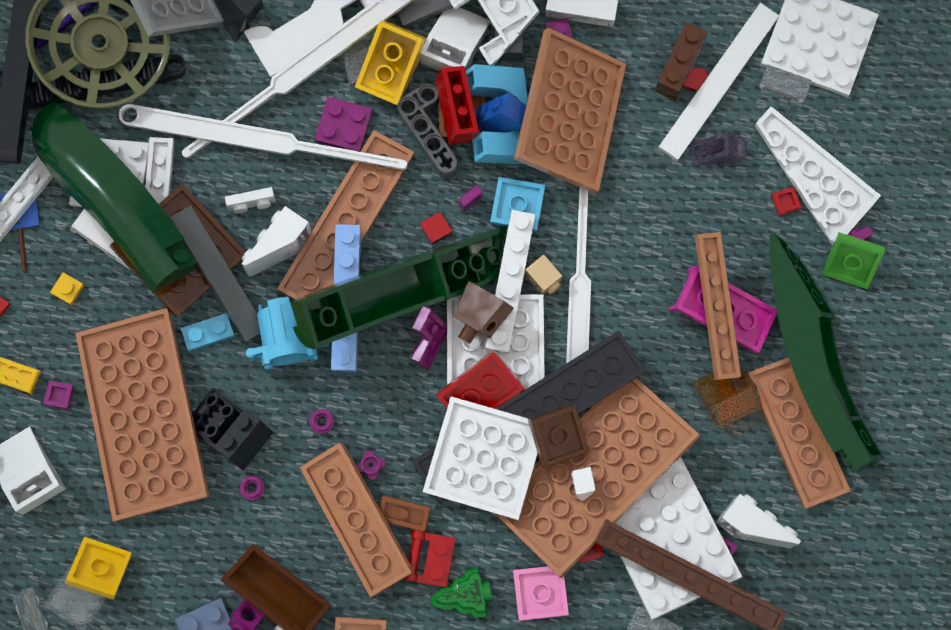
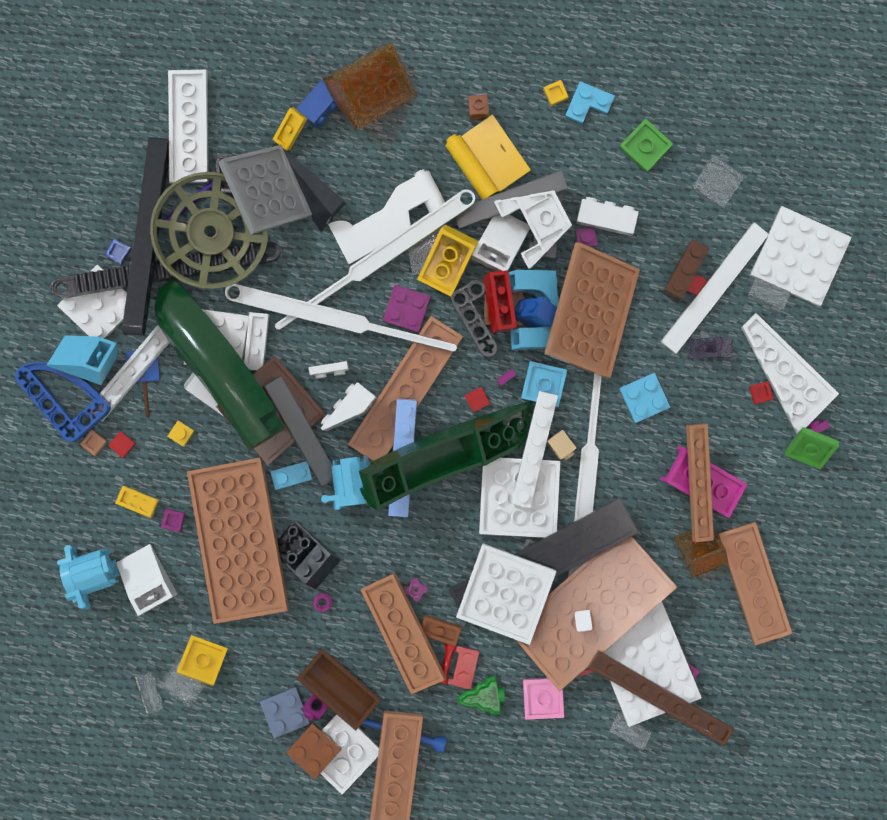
camera: 10 degrees right, 10 degrees up
magenta plate [310,409,334,434] -> none
magenta plate [411,307,447,370] -> none
red plate [436,350,525,409] -> none
reddish brown torso [455,281,514,344] -> none
reddish brown tile [528,405,589,468] -> none
white slope [715,494,801,548] -> none
dark green slope [769,233,885,474] -> none
none -> medium azure plate [619,373,670,423]

